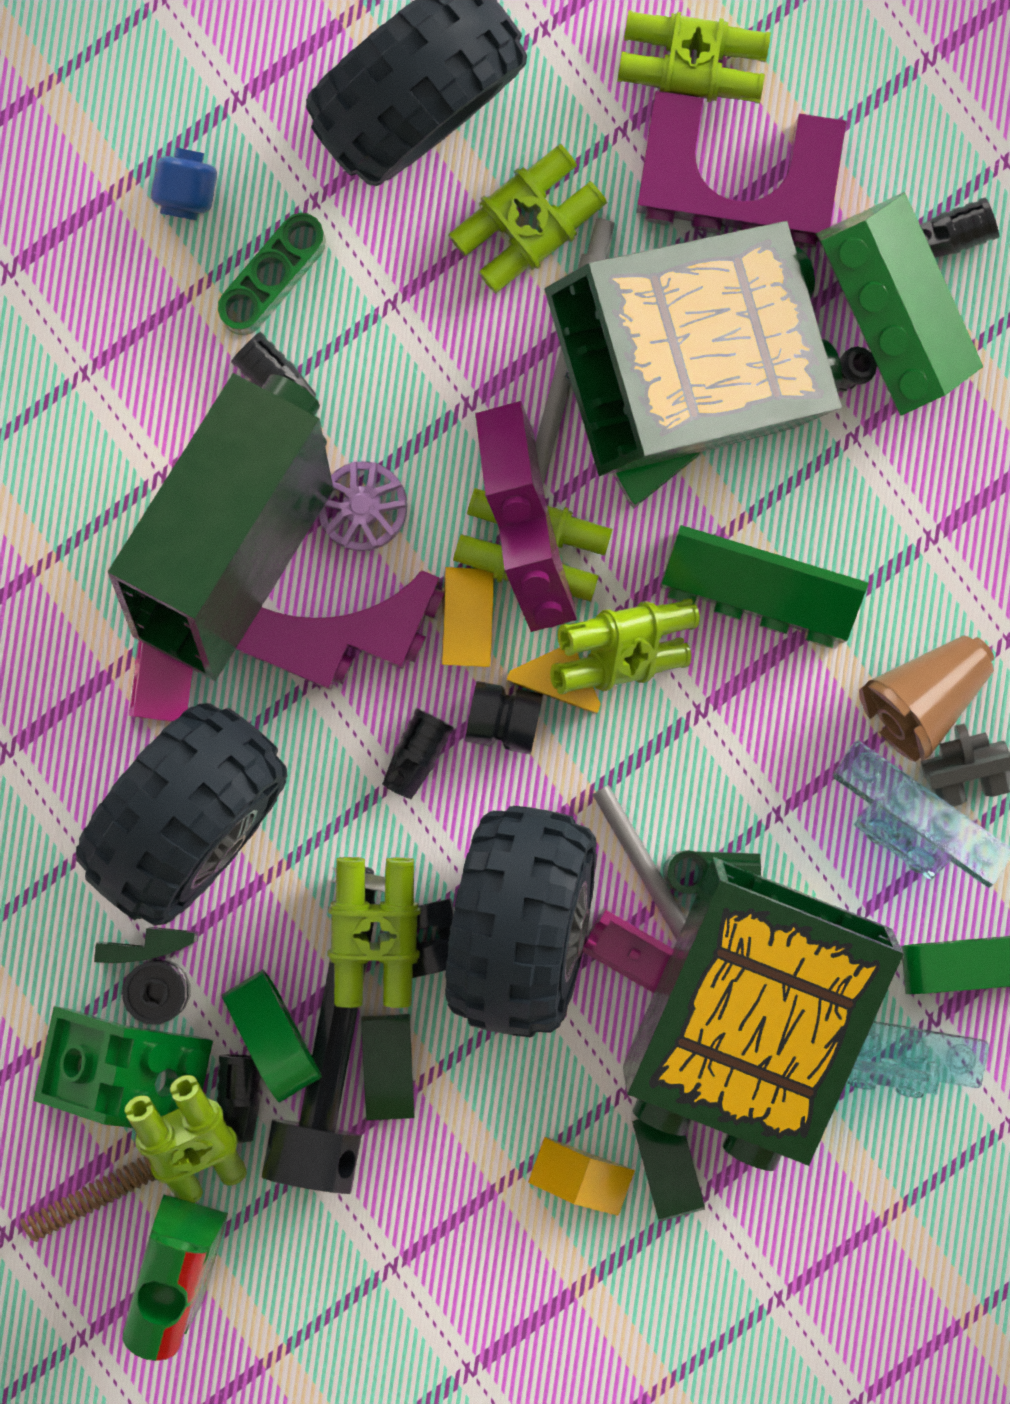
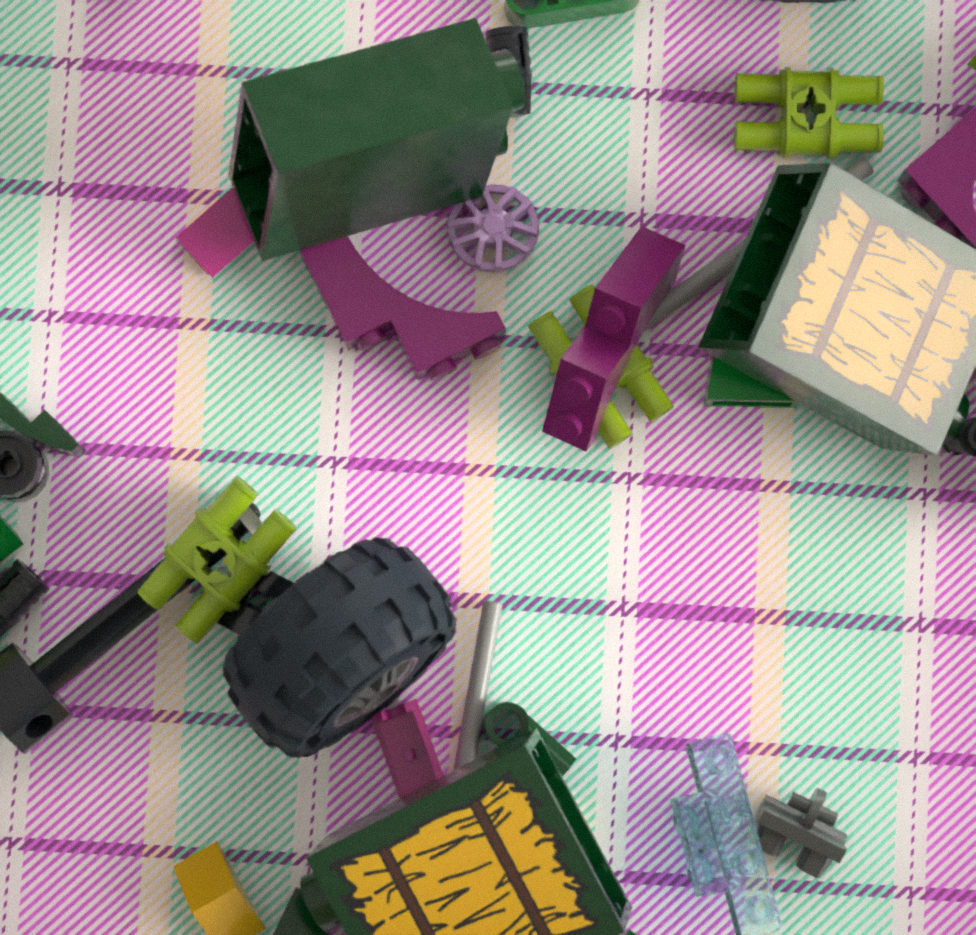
camera: 35 degrees right, 5 degrees down
black wheel [76,703,287,926] -> none
green beam [221,969,322,1103] -> none
dark green slope [361,1014,415,1121] -> none
black hinge [382,708,455,800] -> none
yellow slope [441,567,493,667] -> none
black wheel [465,681,543,755] -> none
yellow slope [506,647,601,714] -> none
lime pin [550,599,700,695] -> none
green slope [660,525,869,649] -> none
medium nougat cone [859,635,994,762] -> none

